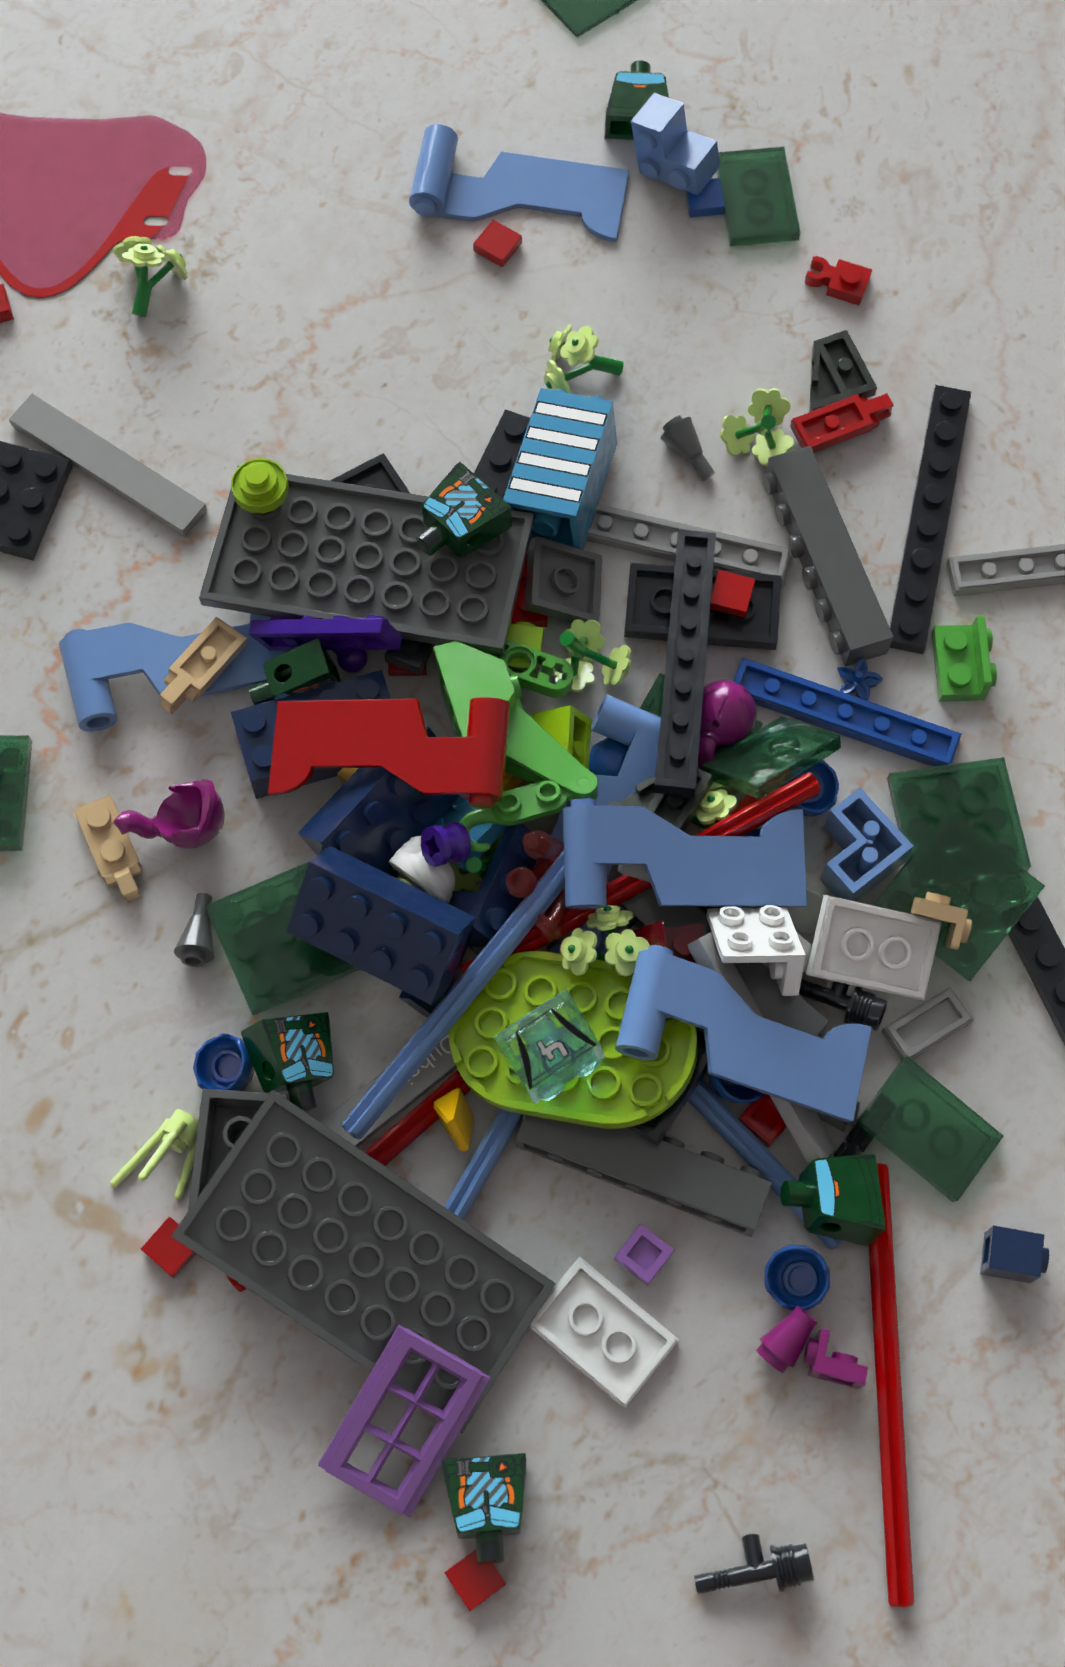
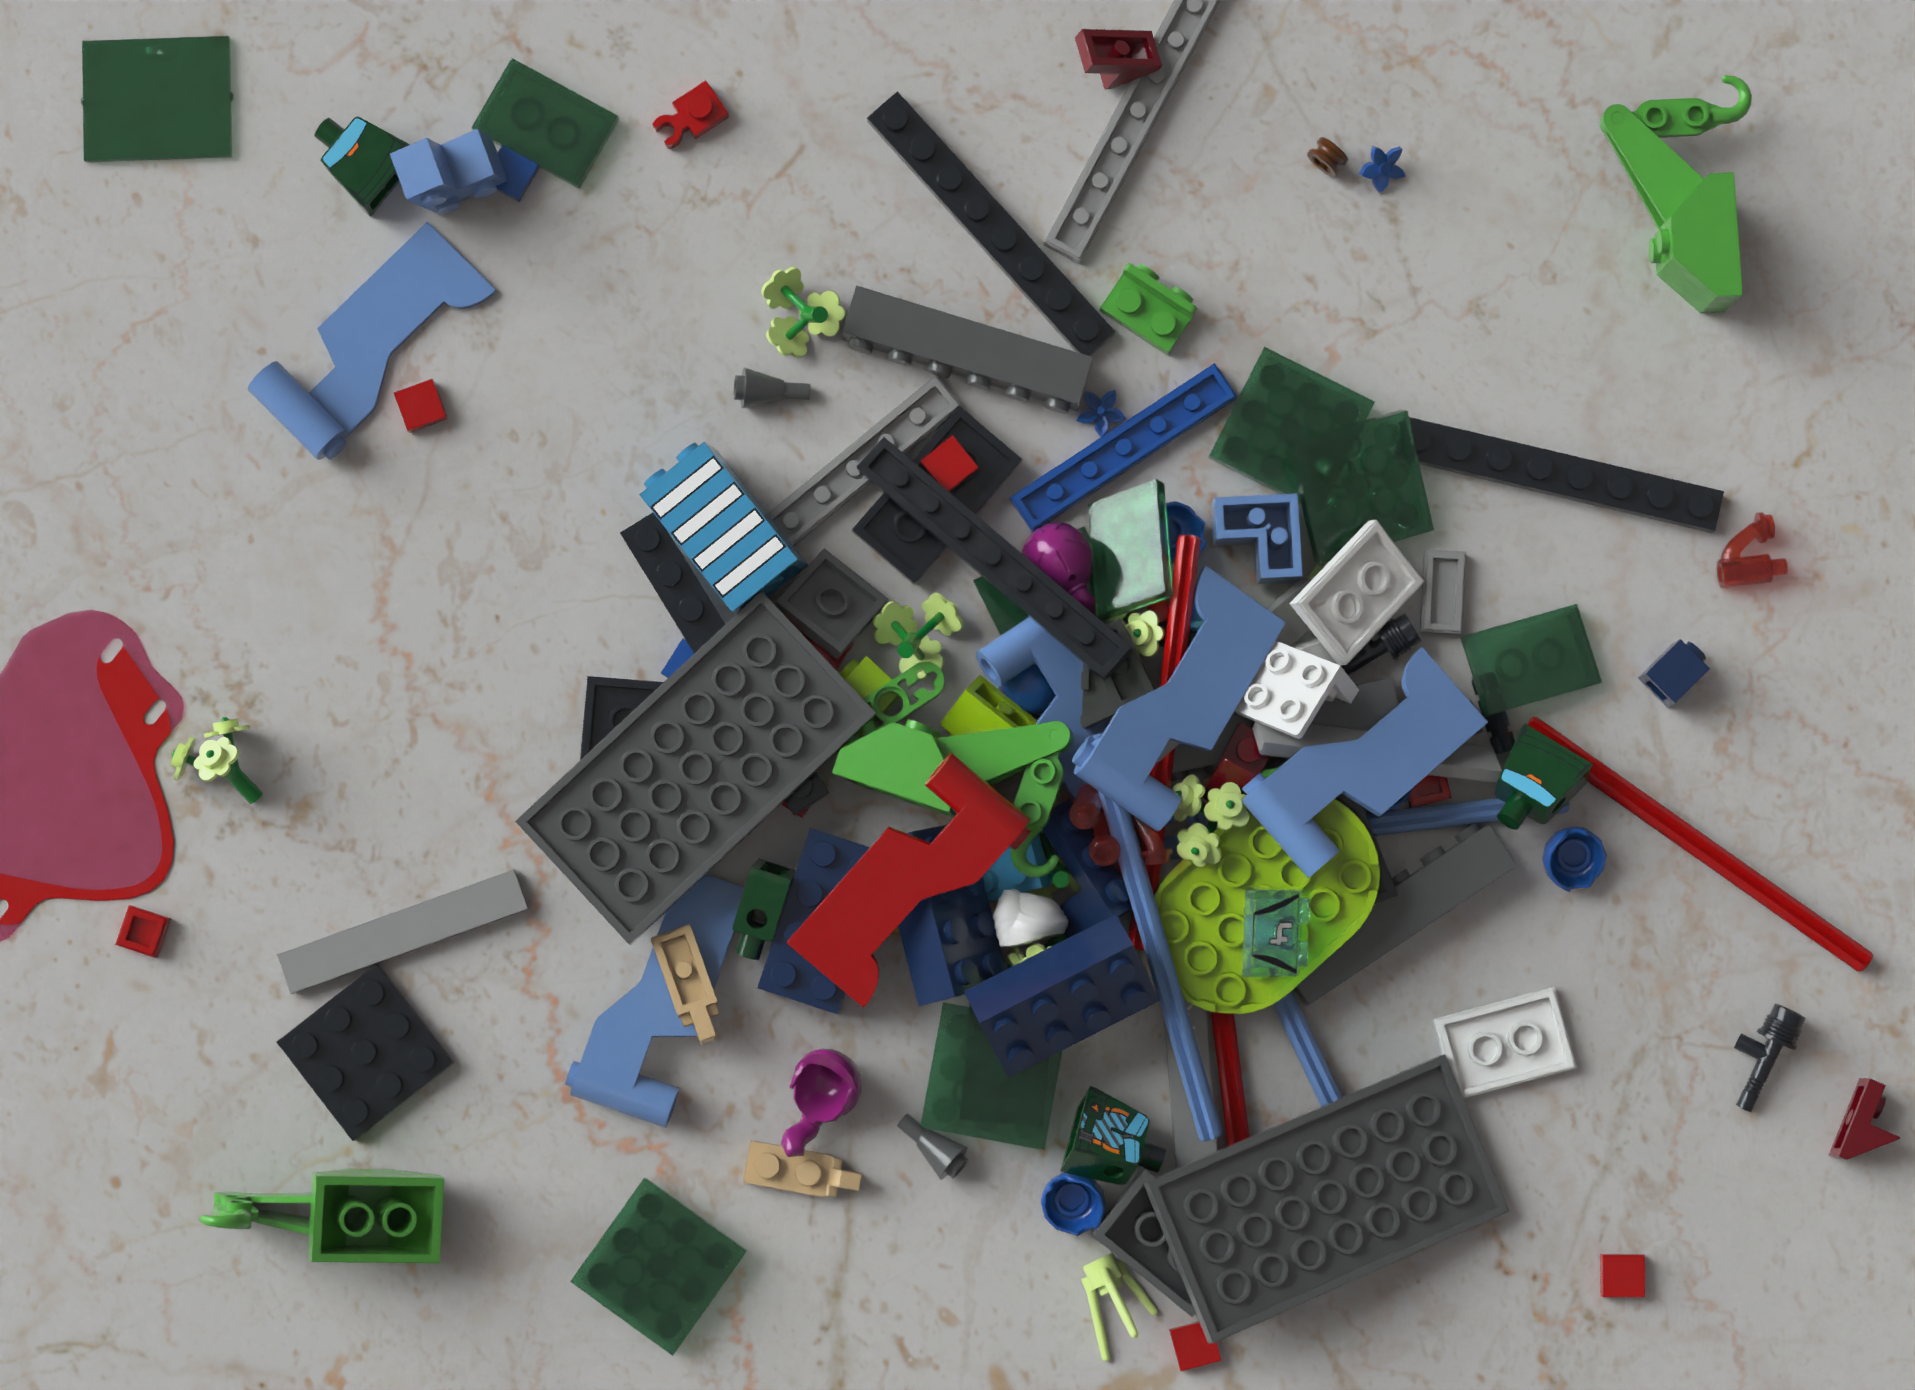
camera: 55 degrees left, 15 degrees up
lime plate [231,458,289,514] -> none
dark purple plate [248,615,403,673] -> none
medium lavender piece [318,1325,490,1518] -> none
torso [416,461,512,557] -> none
dark purple wheel [421,822,471,867] -> none
yellow slope [433,1088,474,1153] -> none
torso [441,1453,526,1564] -> none
yellowish green plant [544,324,624,393] -> none
medium lavender plate [614,1223,674,1286] -> none
magenta cone [756,1306,818,1373] -> none
red hinge [790,393,894,453] -> none
magenta bracket [803,1329,868,1389] -> none
pearl dark grey wing [809,330,877,412] -> none
tan bracket [910,892,972,950] -> none

